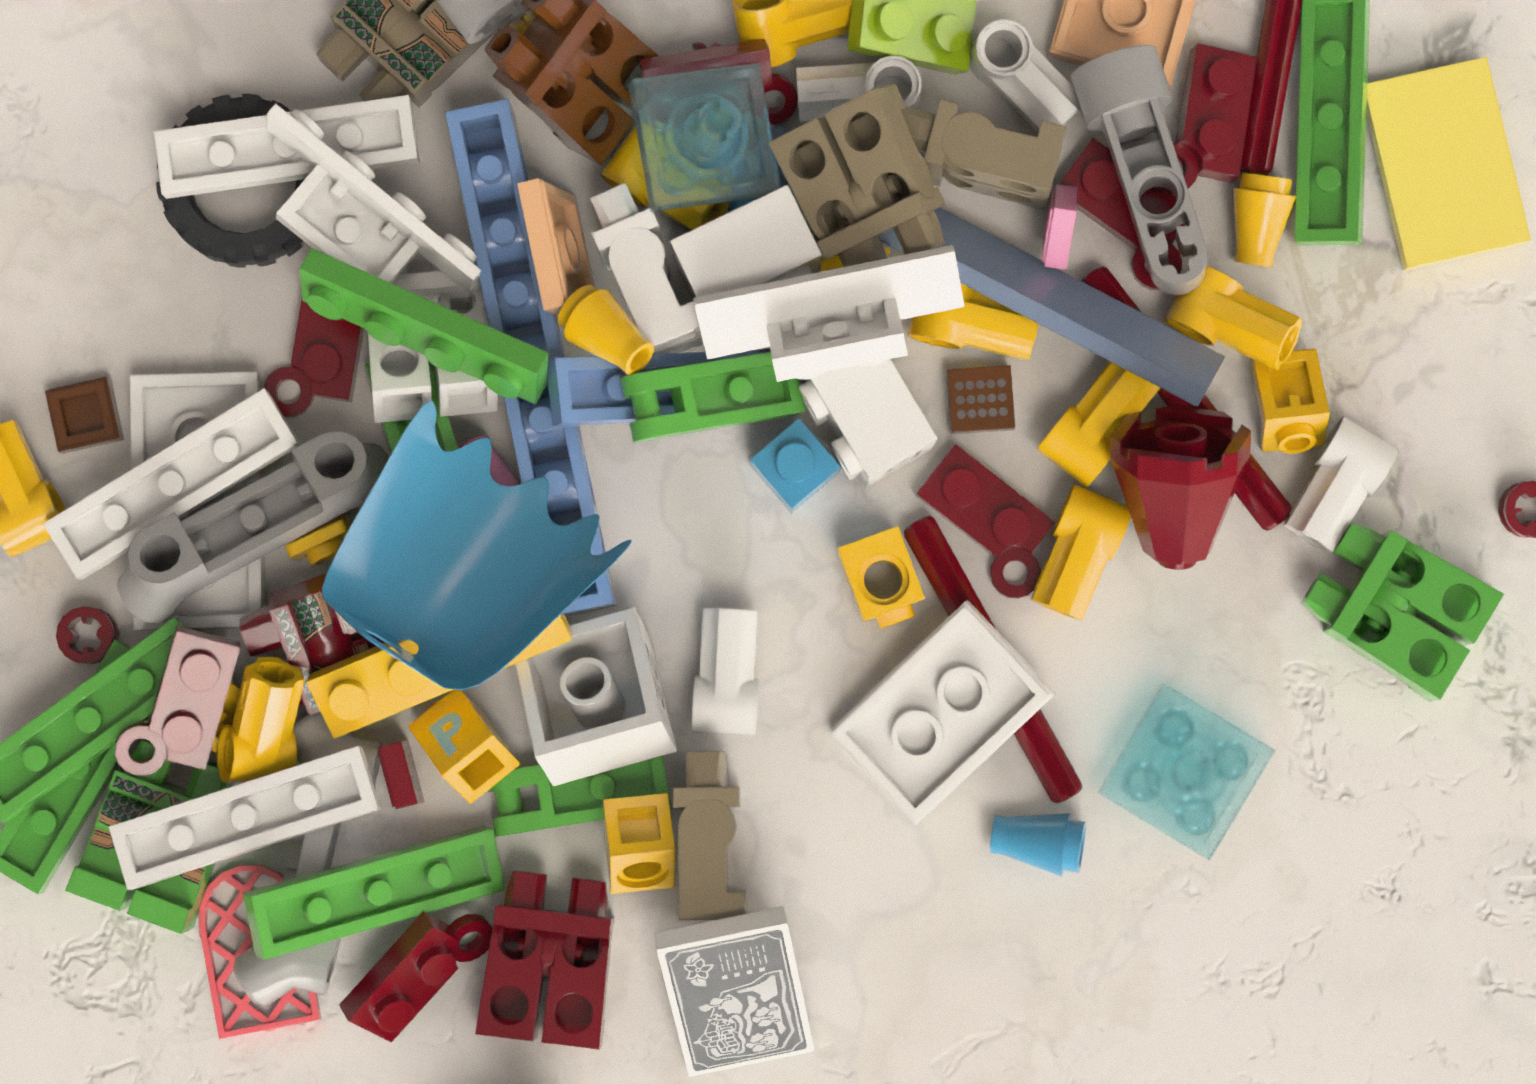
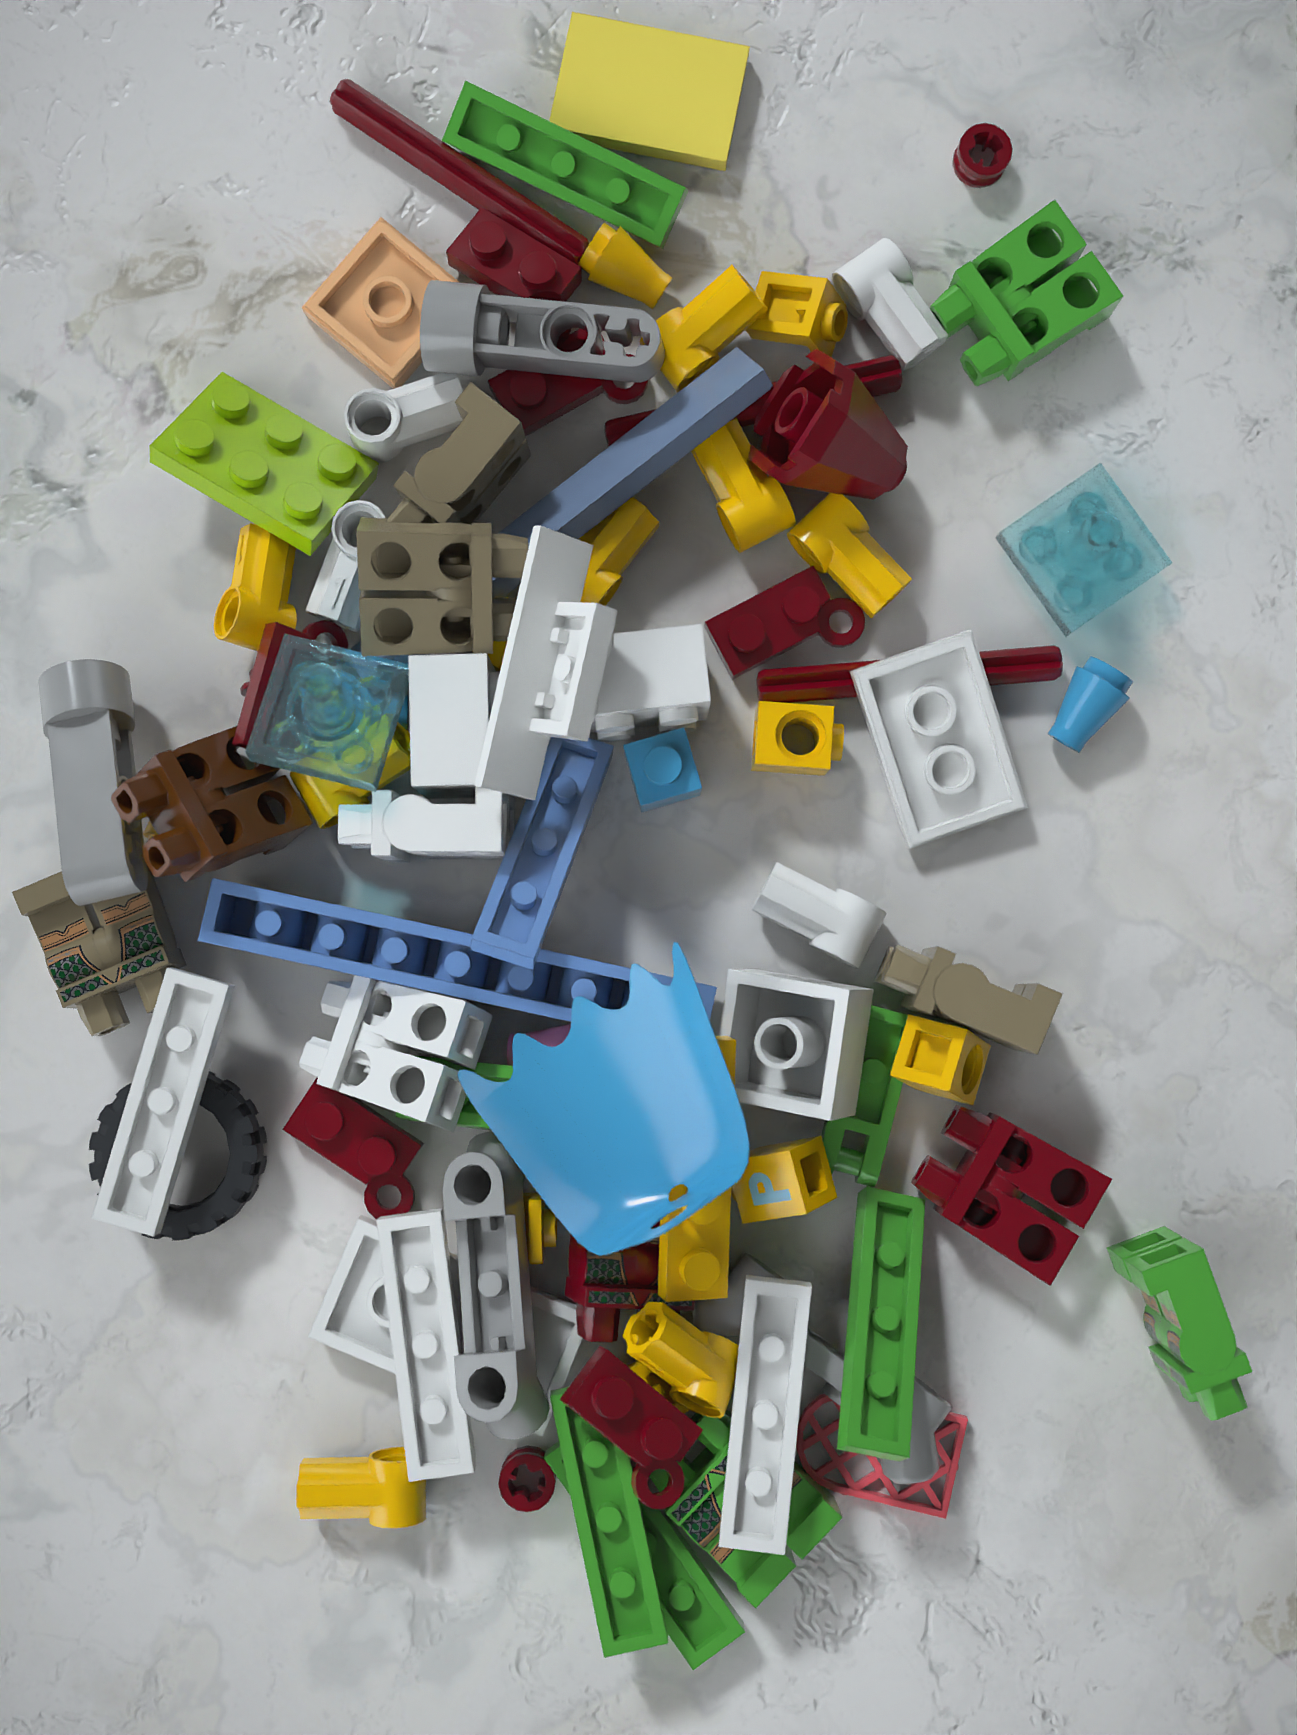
camera: 70 degrees left, 0 degrees up
reddish brown tile [45,376,124,454] -> none
white bracket [266,103,481,292] -> none
bright green plate [299,248,549,404] -> none
dark red hinge [339,911,493,1043] -> none
dark red tile [378,741,425,809] -> none
light nougat tile [517,178,595,315] -> none
yellow cone [558,285,654,375] -> none
bright green plate [620,352,806,443] -> none
tile [654,906,815,1077] -> none
reddish brown tile [946,365,1015,434] -> none
bright pink tile [1041,184,1077,270] -> none

